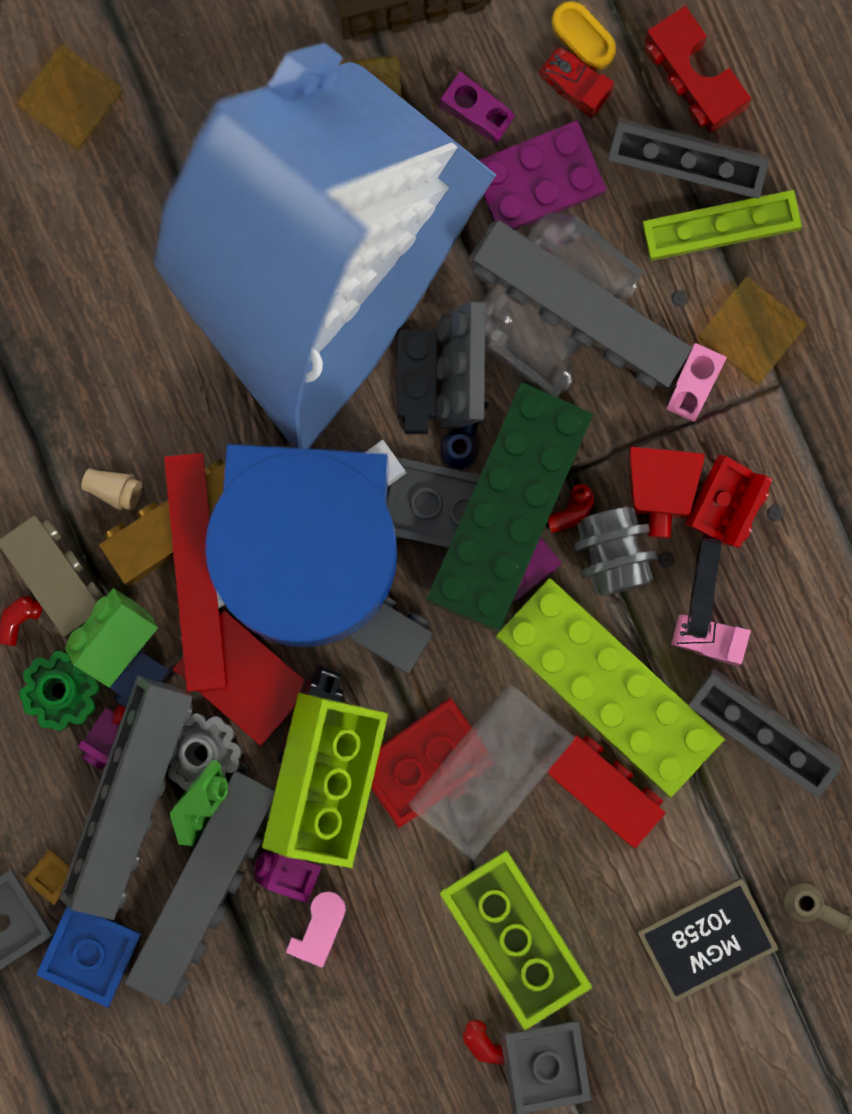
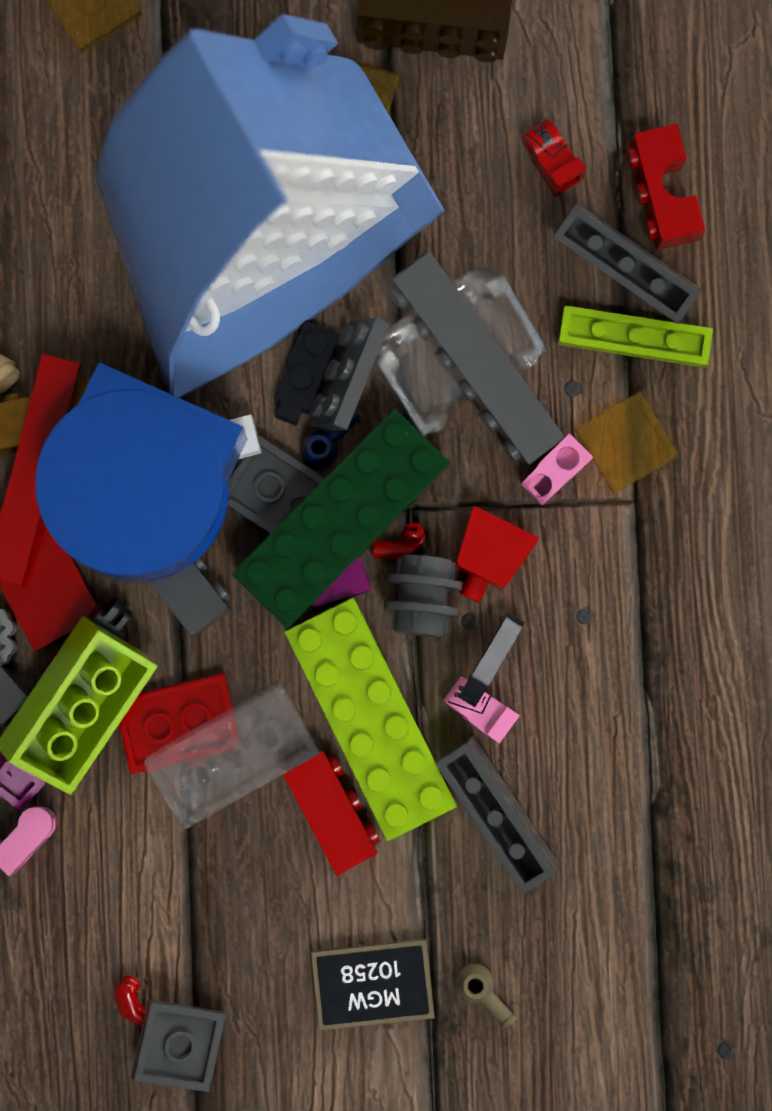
camera: 10 degrees right, 0 degrees up
magenta leg [438,71,515,143] -> none
lime brick [440,850,592,1031] -> none
magenta plate [479,120,607,230] -> none
yellow tile [552,1,616,70] -> none
red bracket [685,455,772,548] -> none

